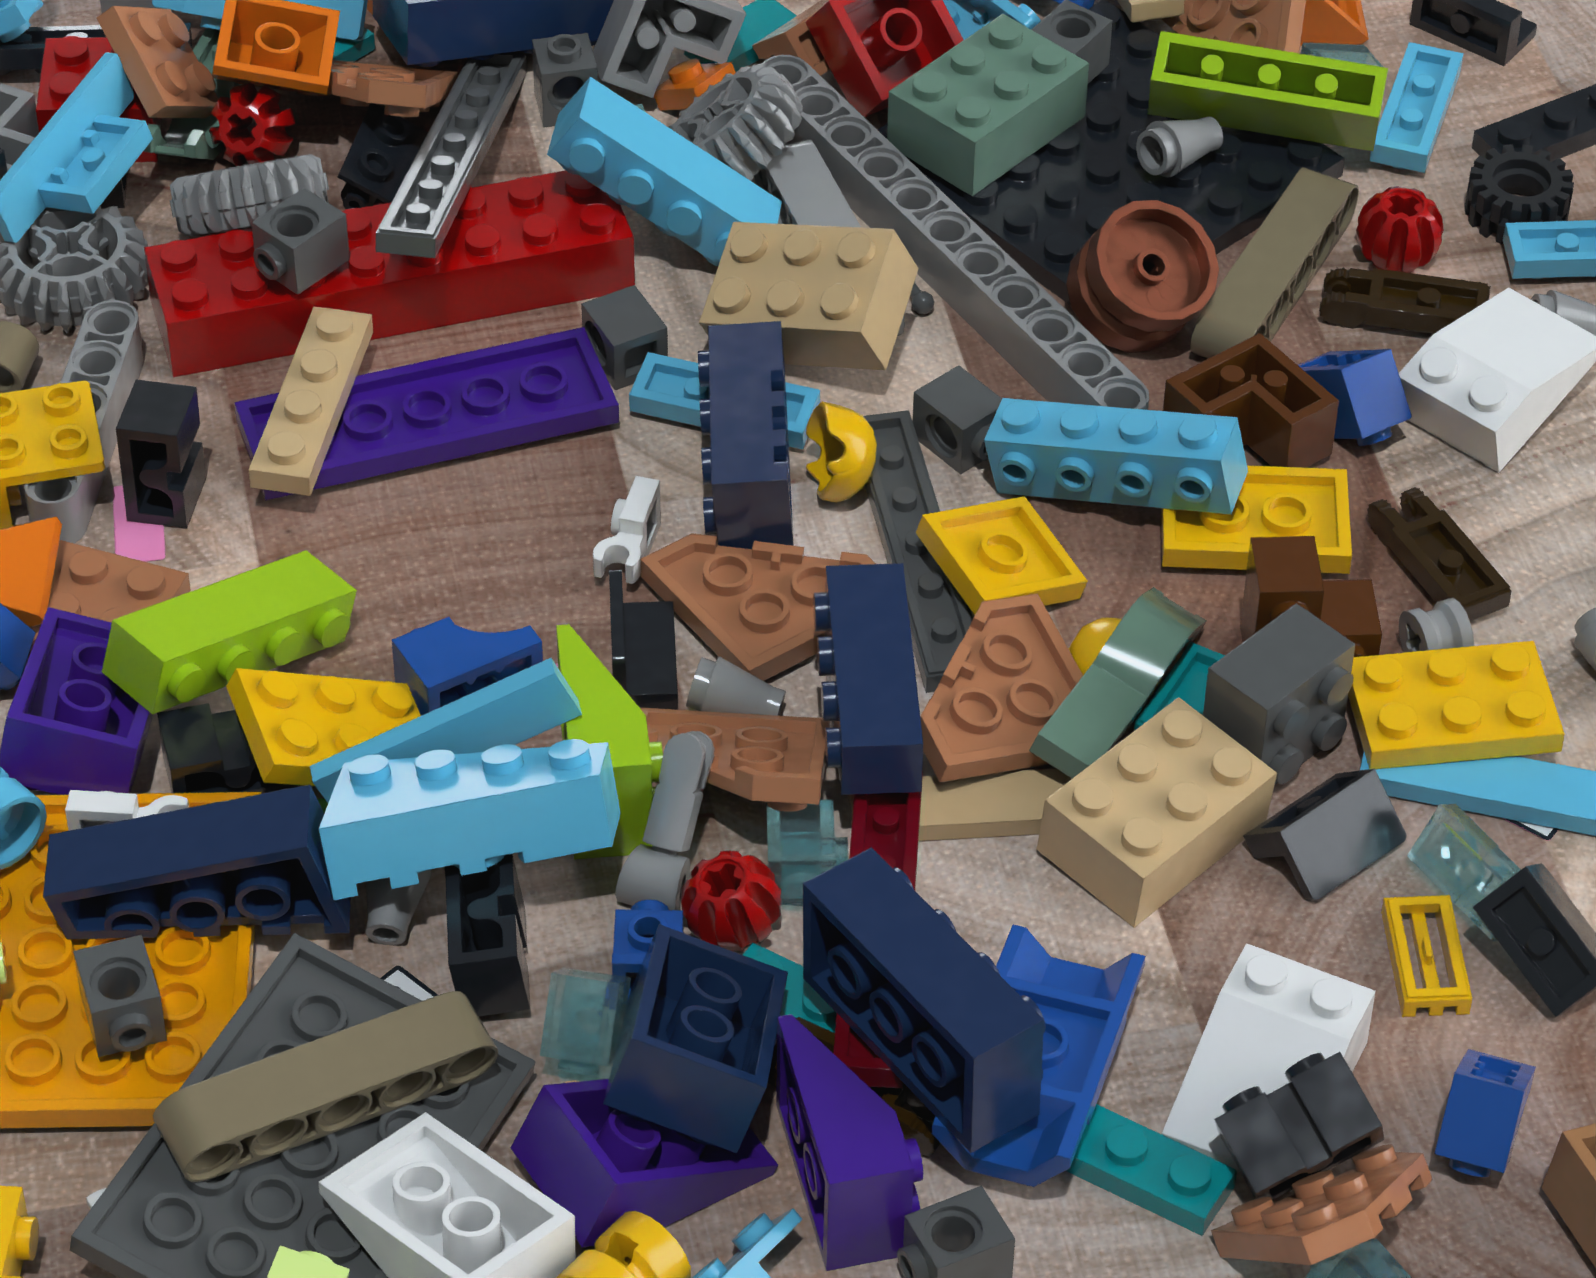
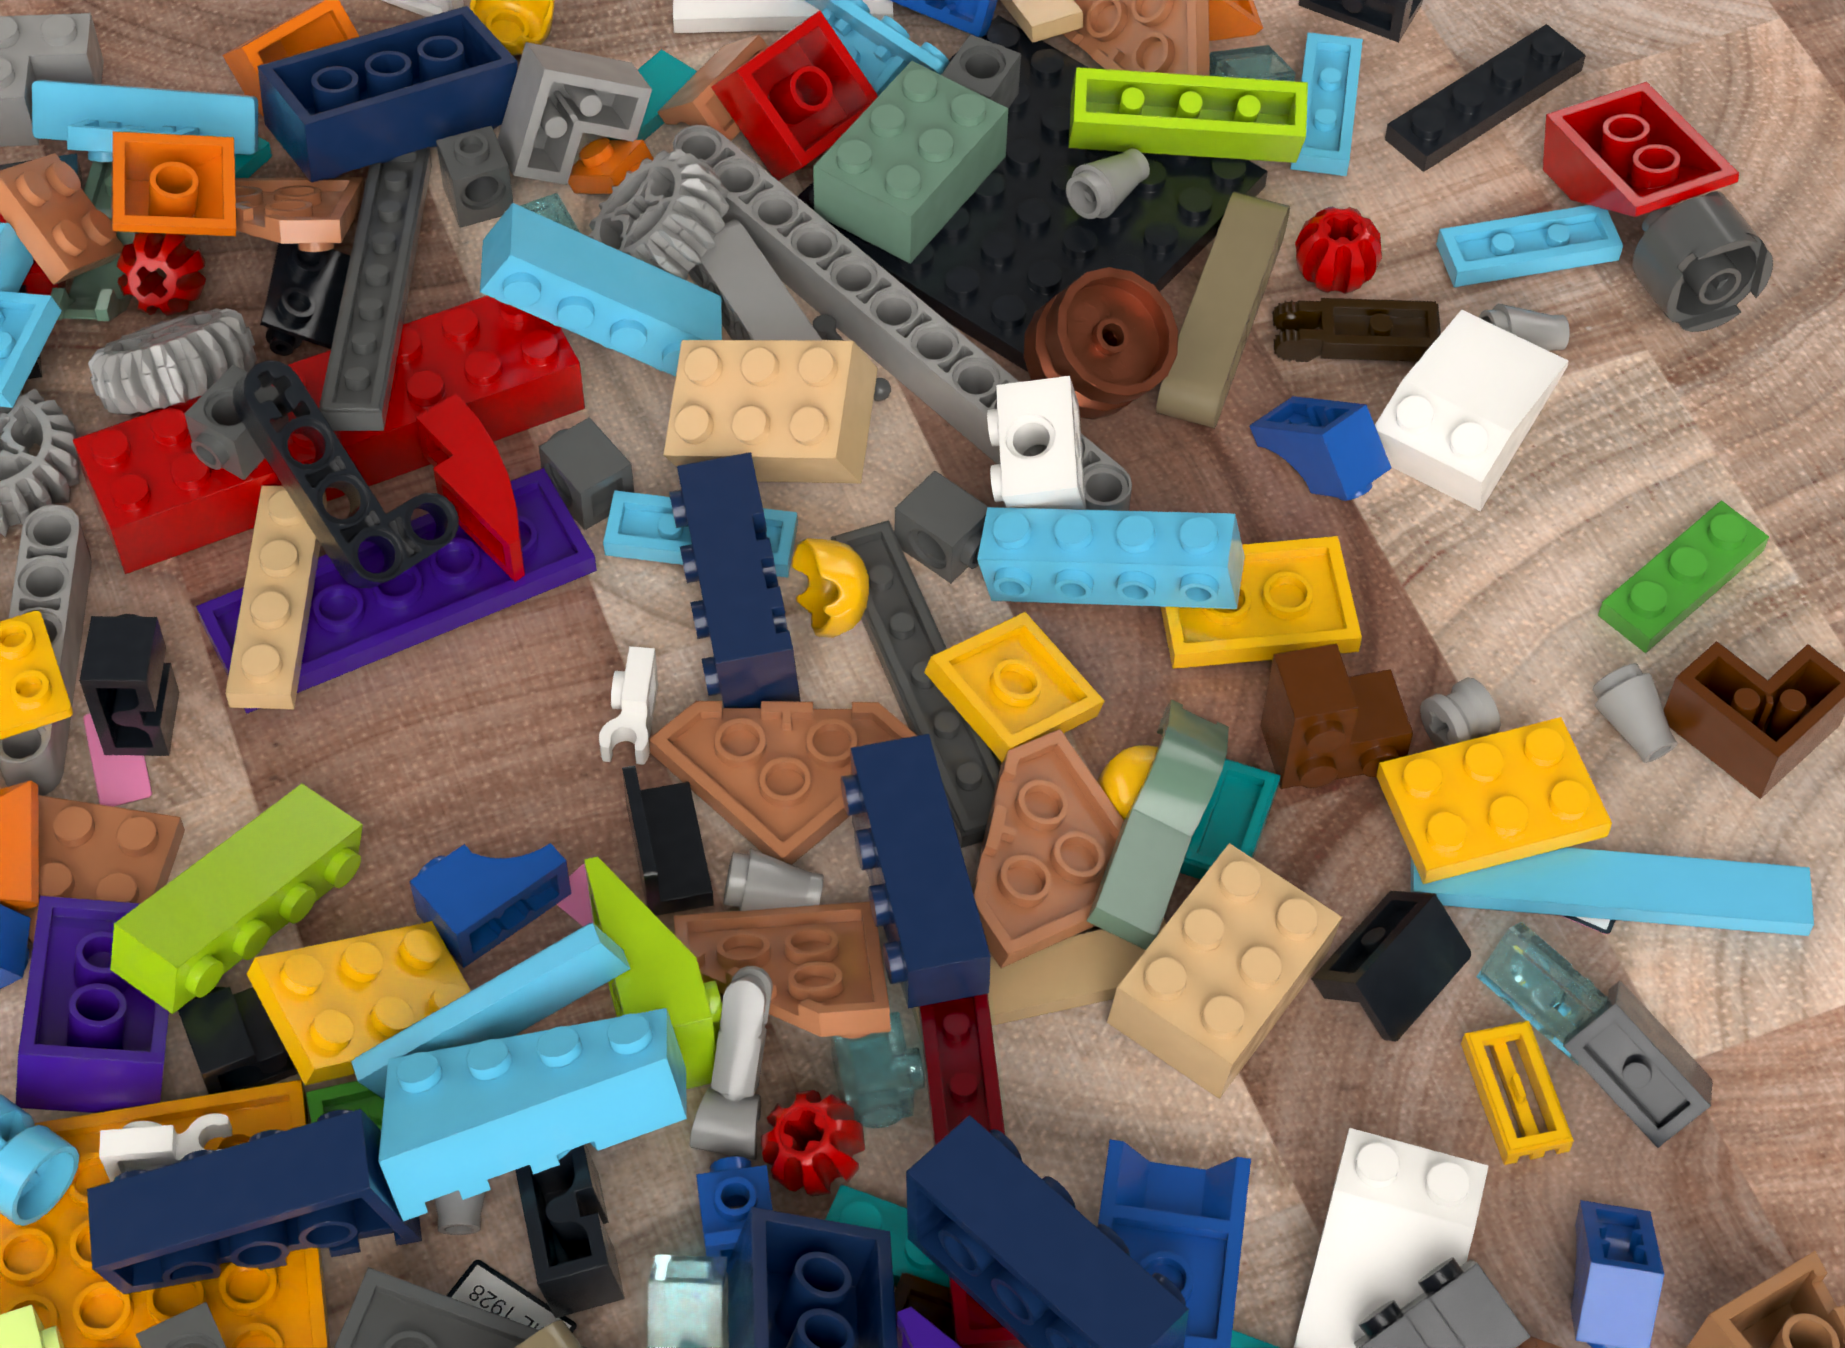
camera: 10 degrees left, 10 degrees up
reddish brown brick [1163,333,1339,468] -> none
dark grey brick [1203,603,1355,784] -> none
dark brown hinge [1367,487,1512,621] -> none
black tyre [1465,144,1574,244] -> none
none -> black beam [233,360,459,589]
none -> red slope [416,392,525,582]
none -> white brick [987,376,1086,510]

